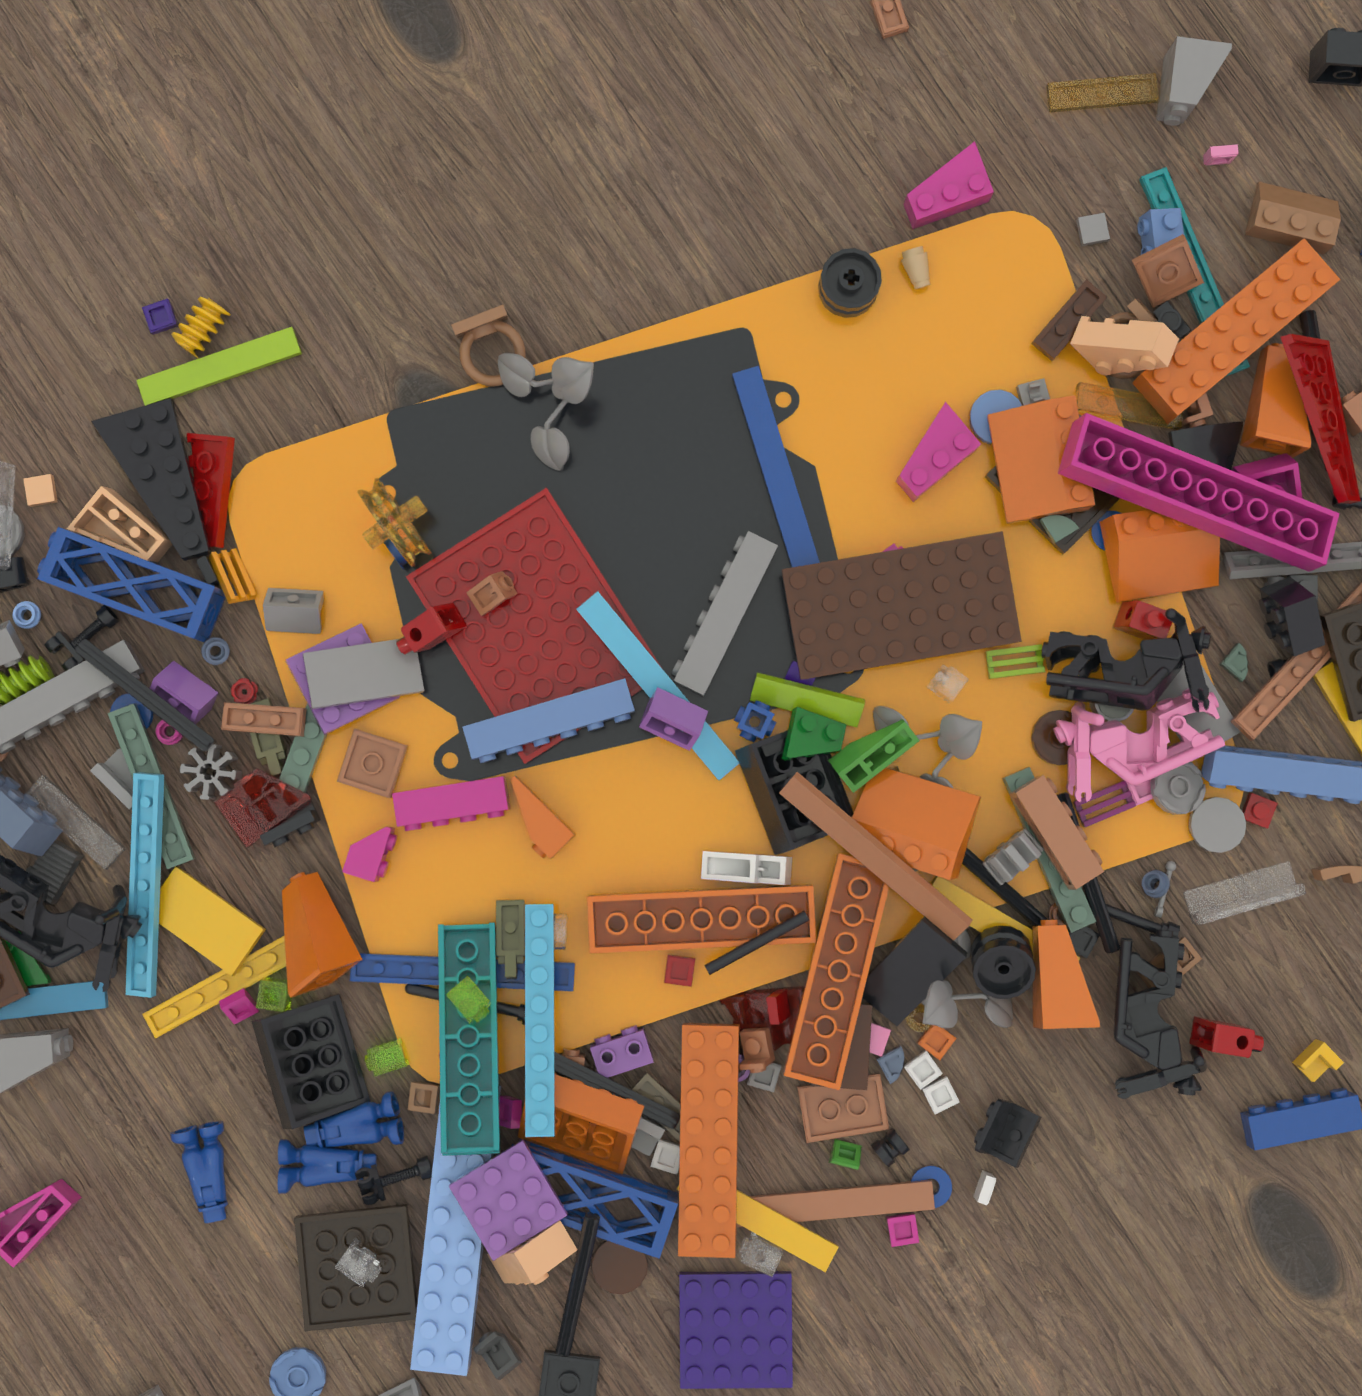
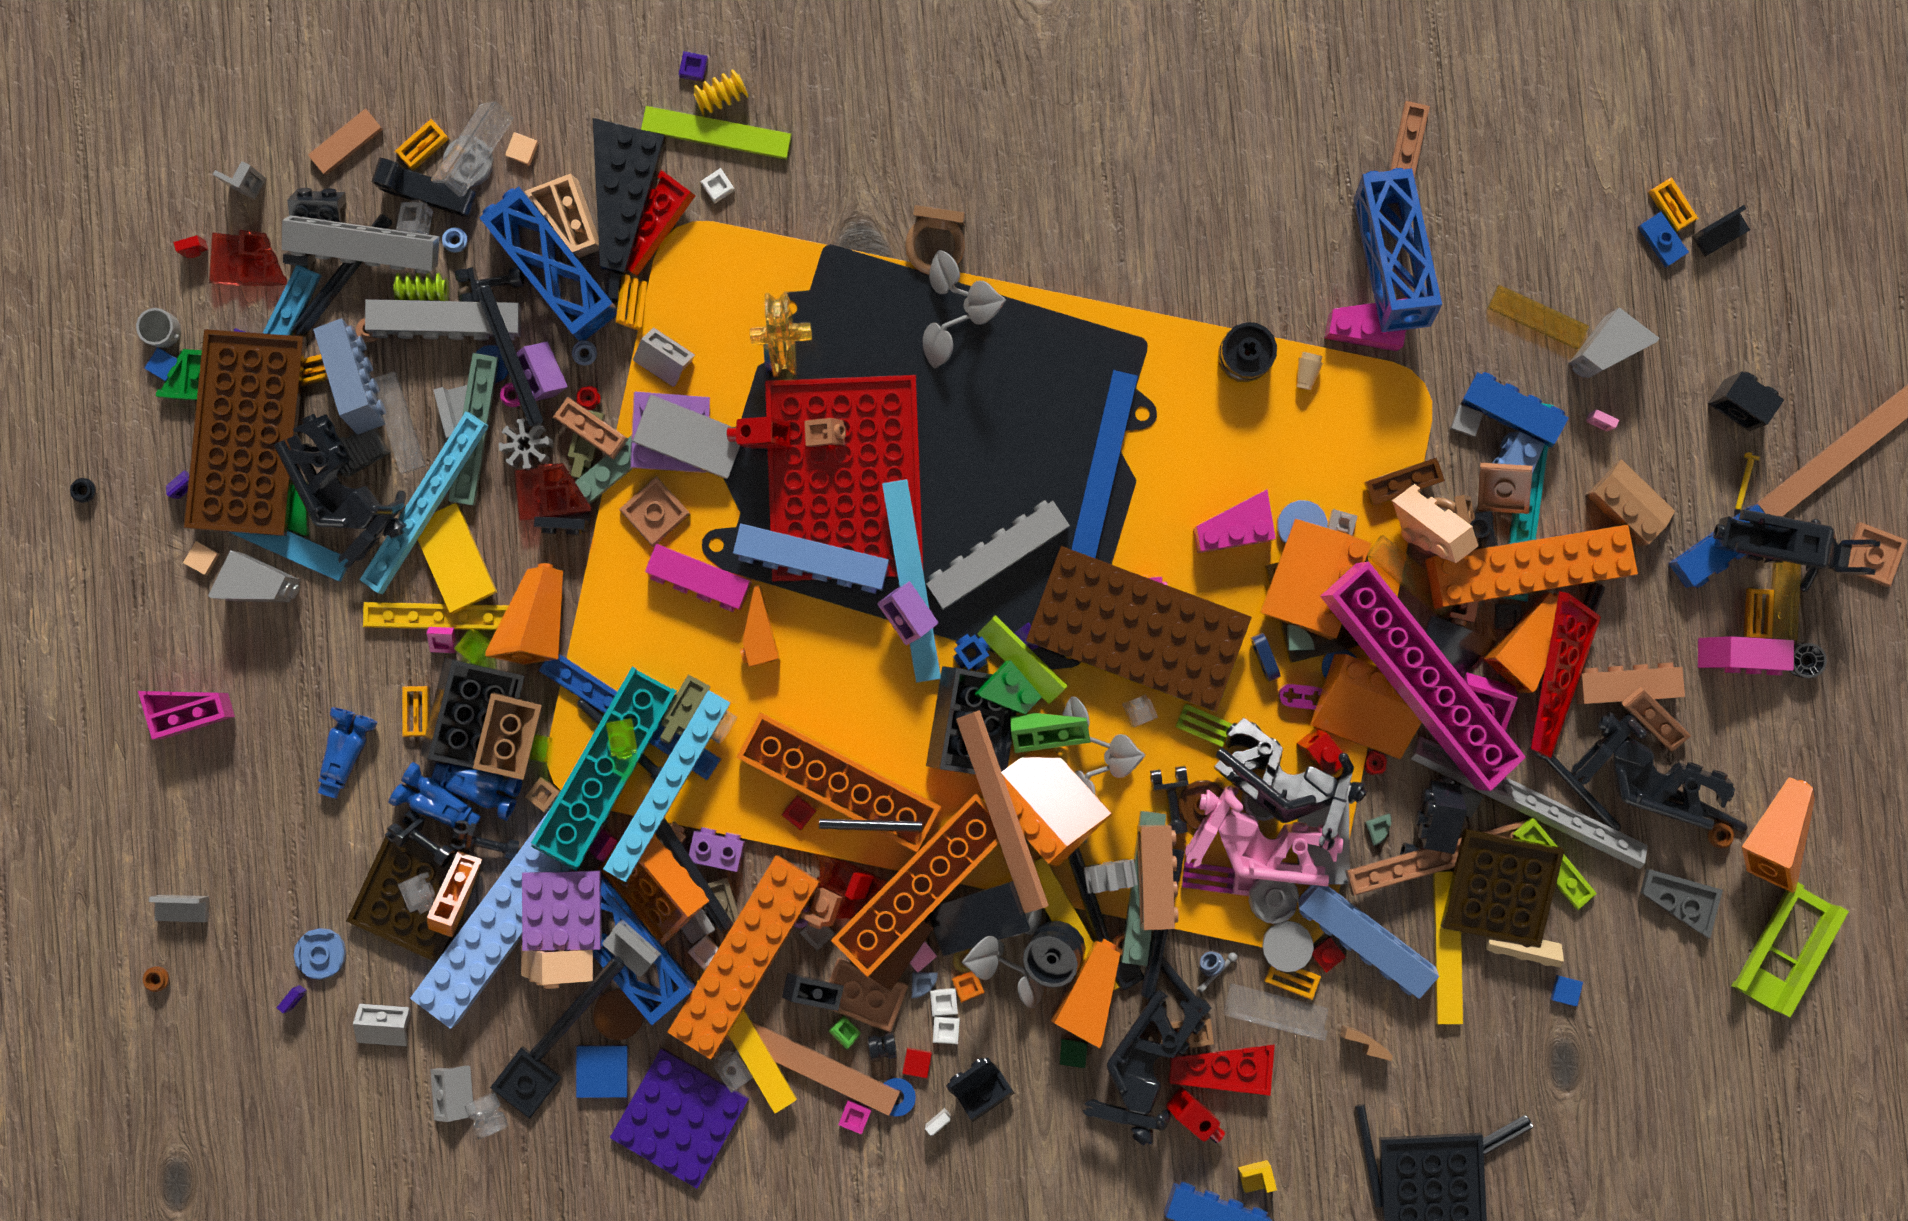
camera: 30 degrees right, 0 degrees up
dark pink slope [342,826,397,882] -> none
dark grey bracket [473,1331,522,1380] -> none
white slope [701,851,792,885] -> none
none -> black bar [385,810,455,868]
none -> light orange tile [402,686,430,737]
none -> orange slope [427,851,482,937]
none -> medium nougat slope [473,693,542,780]
none -> blue tile [576,1045,628,1098]
none -> light grey panel [603,920,661,977]
none -> white tile [700,168,735,204]
none -> black slope [782,972,844,1011]
none -> red tile [902,1047,932,1078]
none -> dark green slope [1059,1039,1087,1068]
none -> black bar [1150,766,1189,834]
none -> red wing [1168,1044,1275,1096]
none -> dark blue beam [1251,633,1281,682]
none -> light orange tile [1264,965,1321,1000]
none -> magenta beam [1278,684,1322,710]
none -> blue piece [1353,168,1442,332]
none -> red plate [1364,751,1387,775]
none -> blue brick [1461,372,1569,448]
none -> black tile [1495,604,1522,630]

